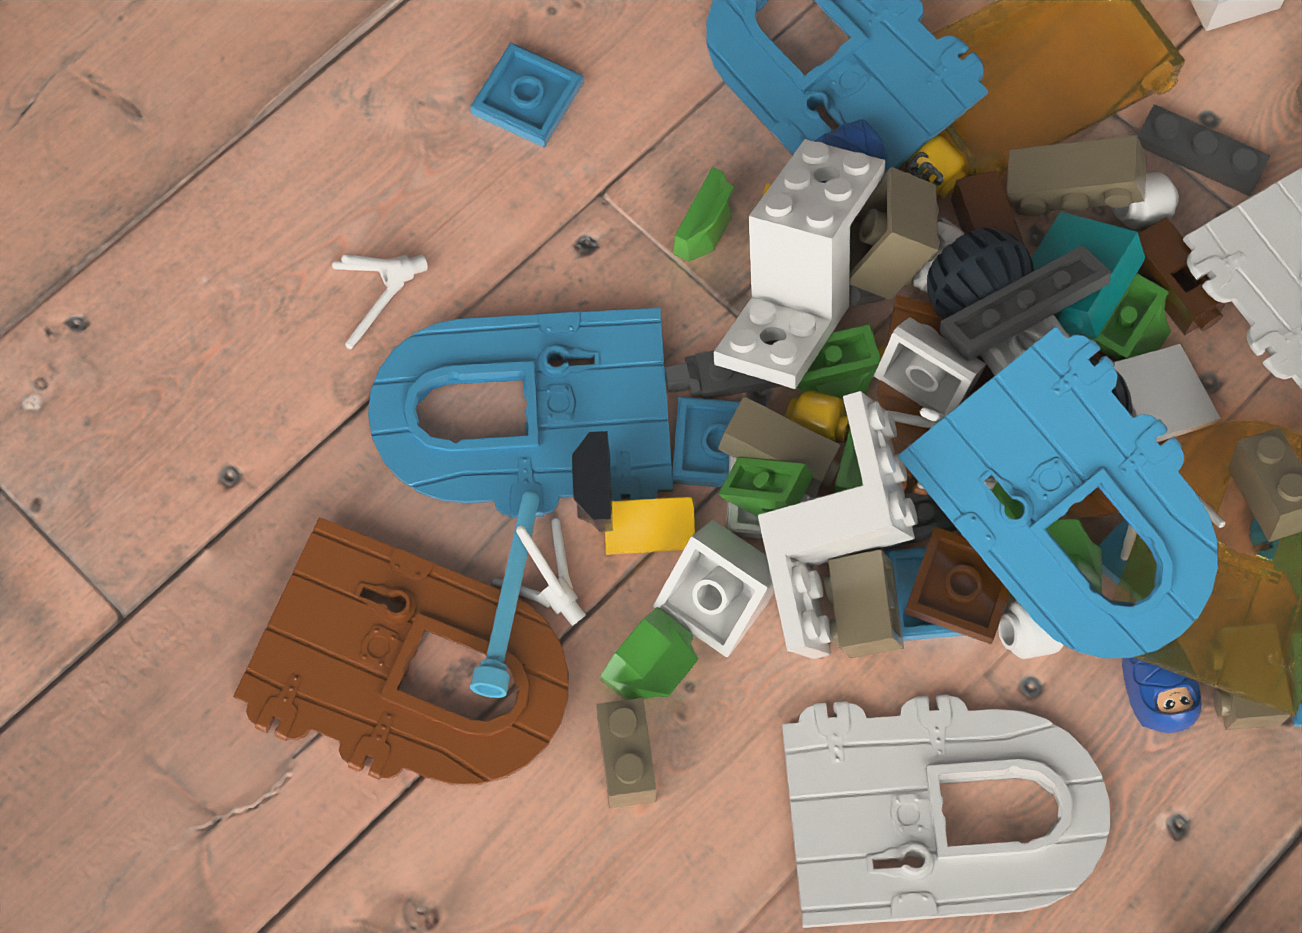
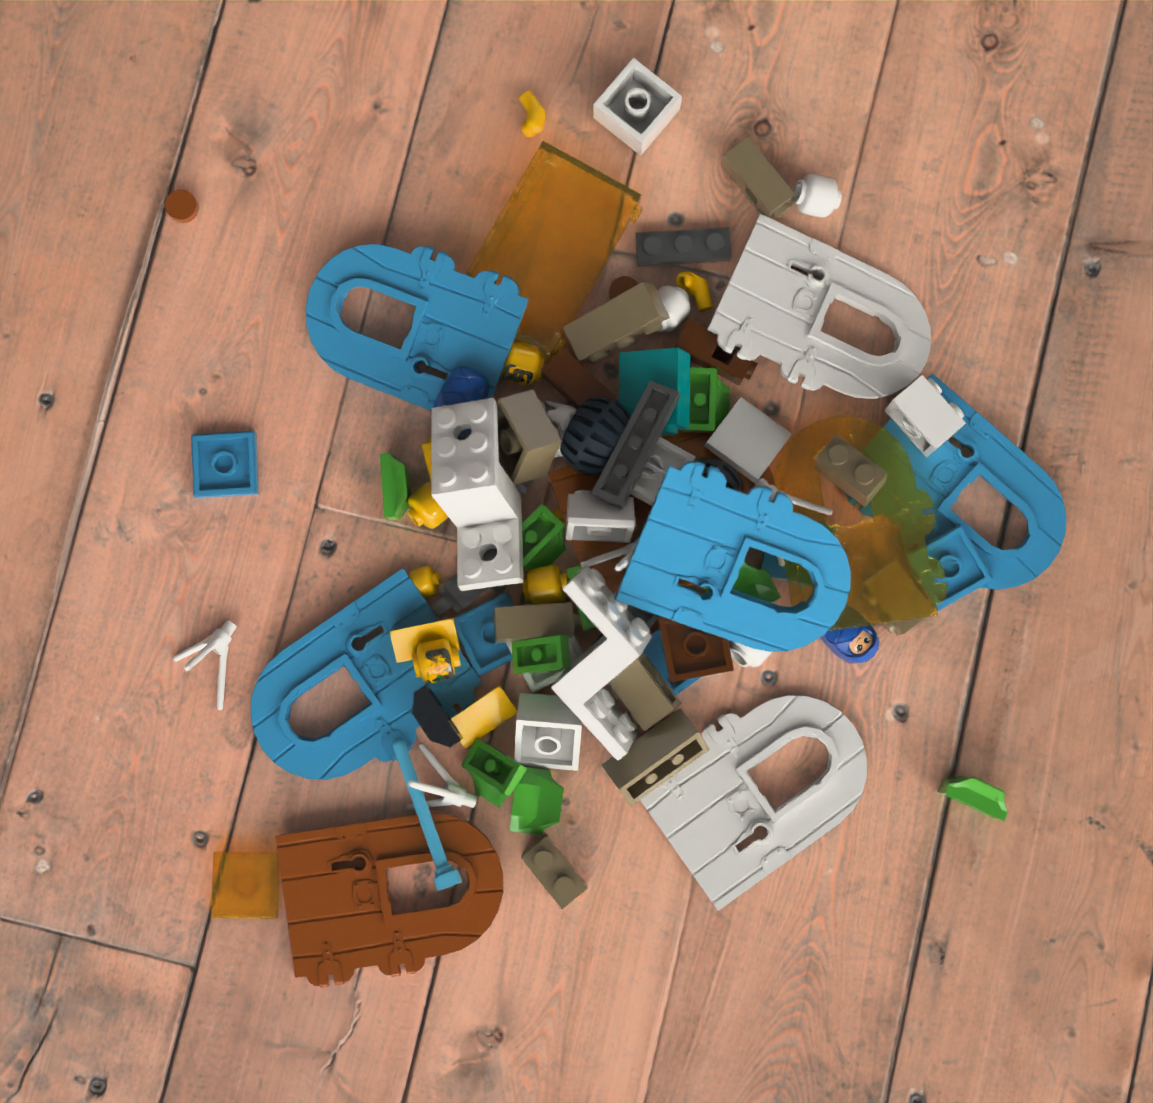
camera: 30 degrees left, 15 degrees up
none -> clear yellow tile [211,851,280,919]
none -> yellow slope [389,618,460,663]
none -> yellow head [407,482,448,529]
none -> yellow piece [409,566,442,598]
none -> yellow head [412,639,461,684]
none -> bright green slope [461,738,528,808]
none -> dark tan brick [602,708,710,806]
none -> yellow arm [675,271,713,312]

